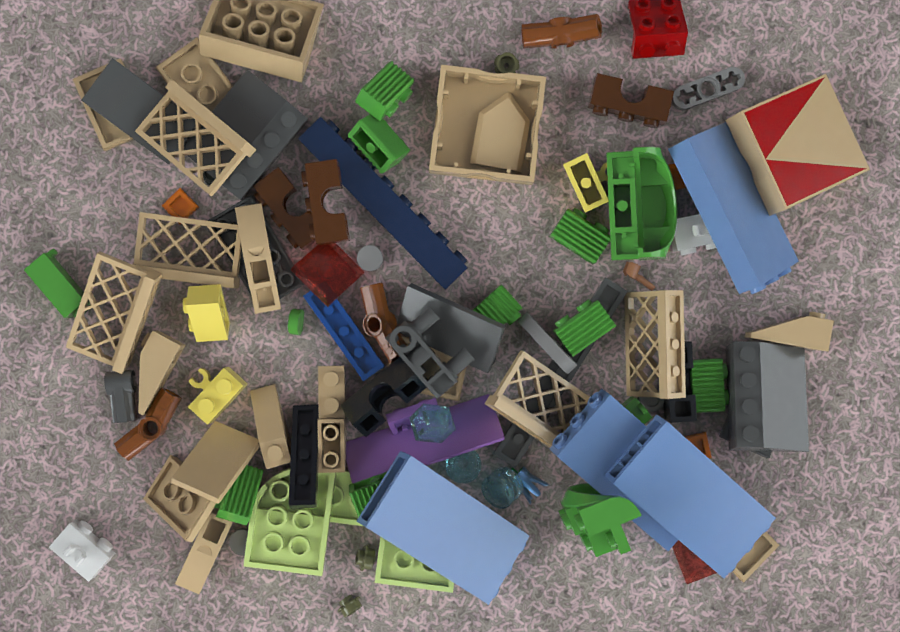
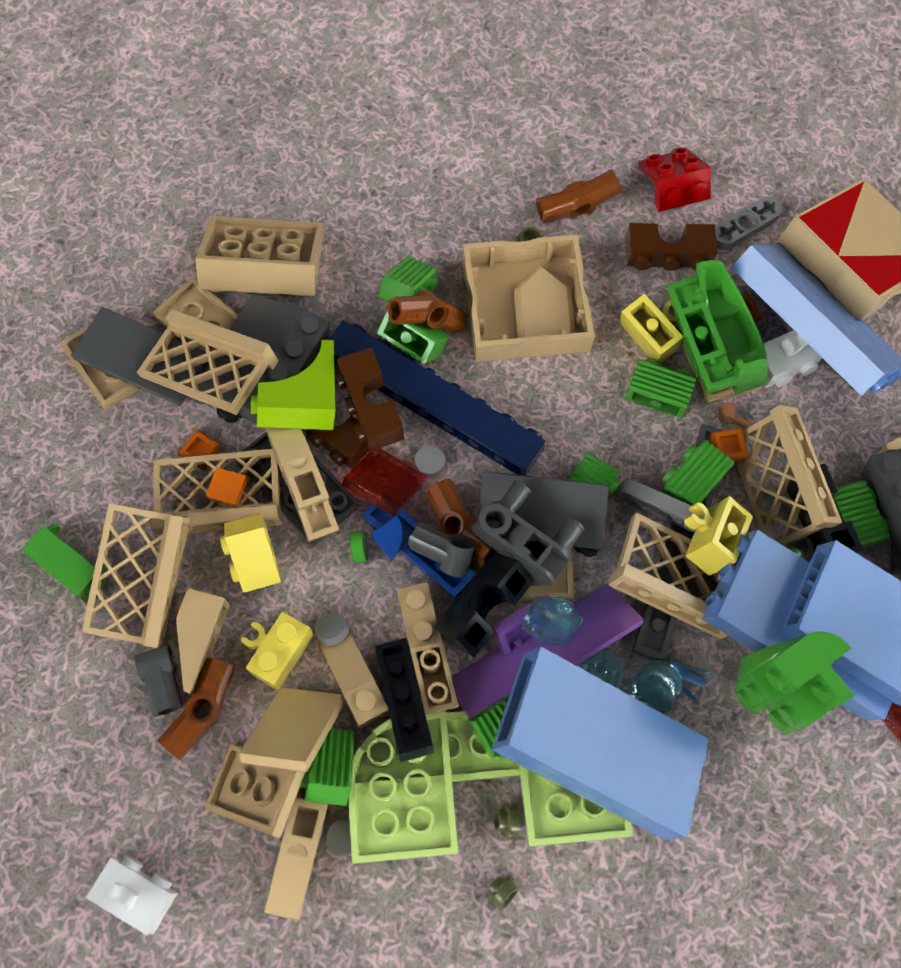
camera: 20 degrees left, 20 degrees down
none -> orange tile [206,467,248,508]
none -> lime arch [251,340,335,430]
none -> light grey tile [314,613,349,646]
none -> blue tile [371,516,403,561]
none -> dark orange piece [386,290,467,335]
none -> dark grey piece [408,522,475,577]
none -> light yellow brick [684,496,753,576]
none -> orange tile [709,428,749,462]

